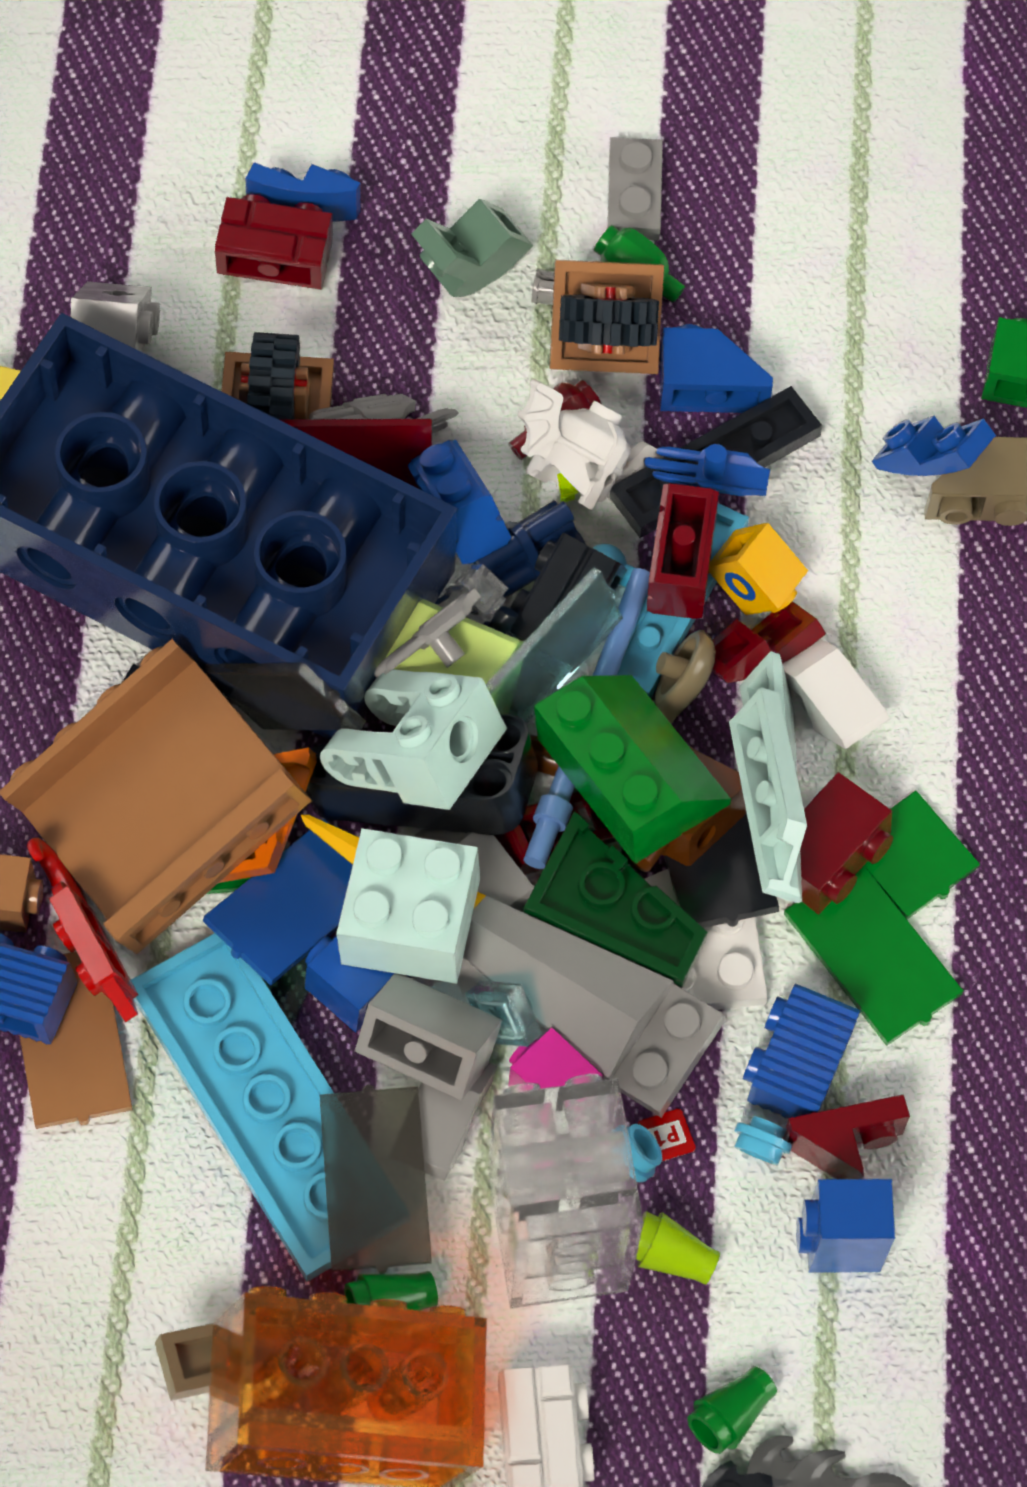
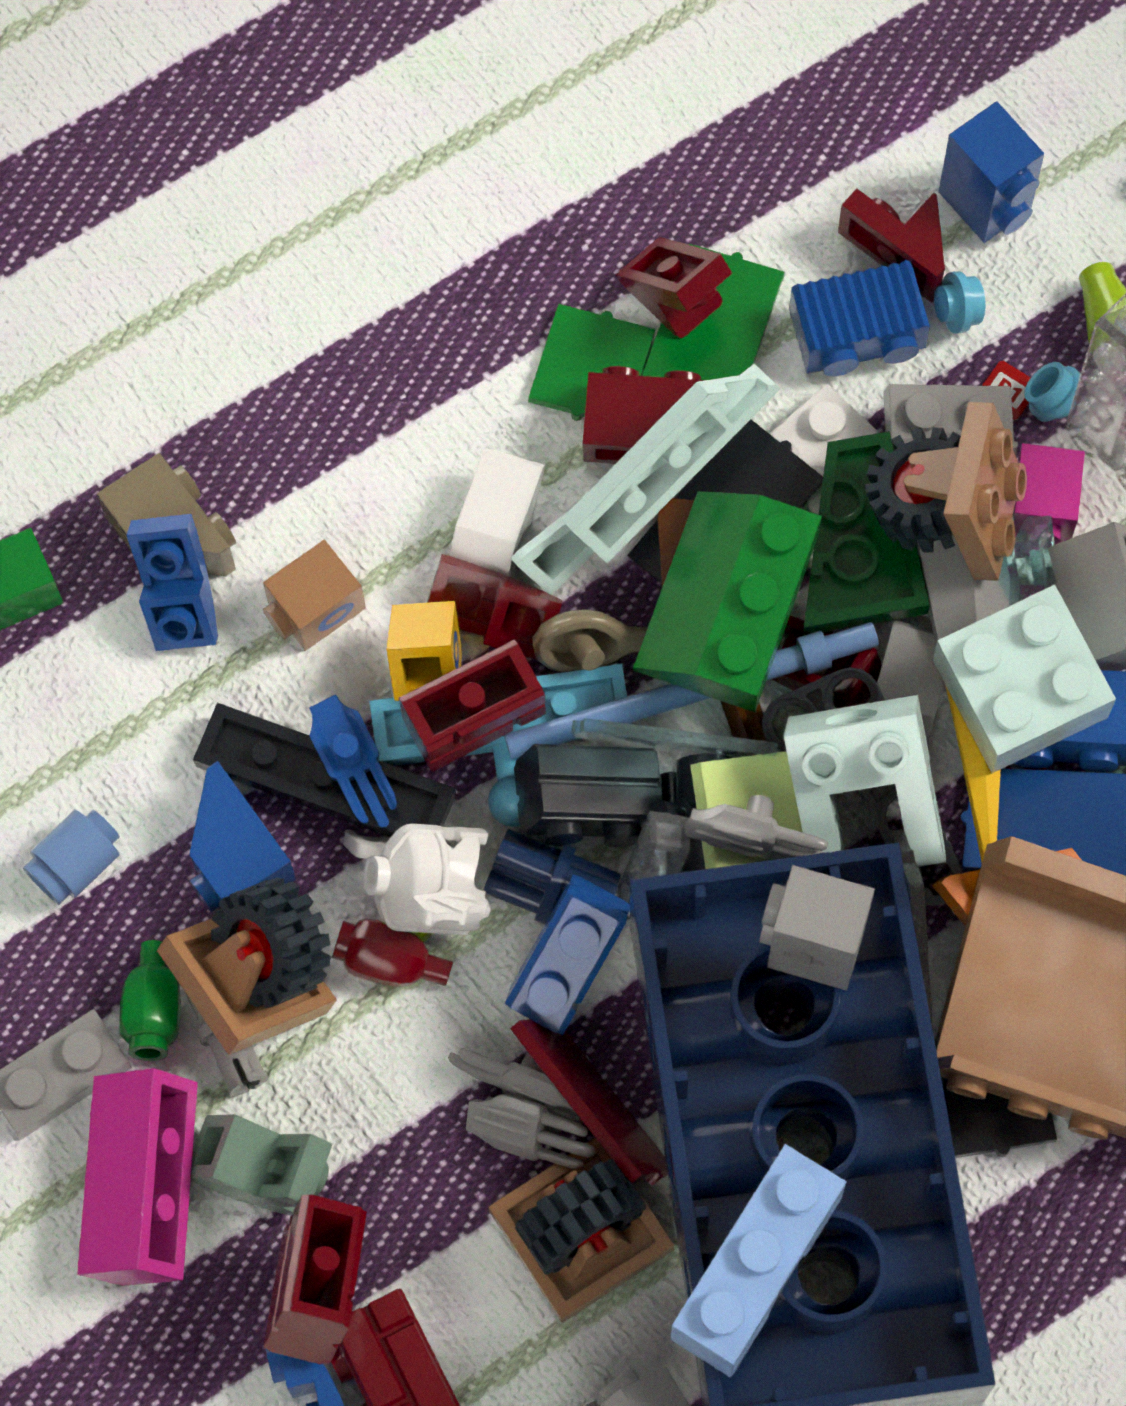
camera: 120 degrees left, 5 degrees up
none -> medium blue brick [23,809,120,905]
none -> dark pink brick [77,1068,198,1286]
none -> medium nougat brick [263,539,366,651]
none -> dark red brick [263,1194,367,1365]
none -> dark red slope [615,237,732,338]
none -> light blue arch [670,1144,846,1378]
none -> light grey brick [759,865,875,991]
none -> medium nougat plate [865,402,1027,581]

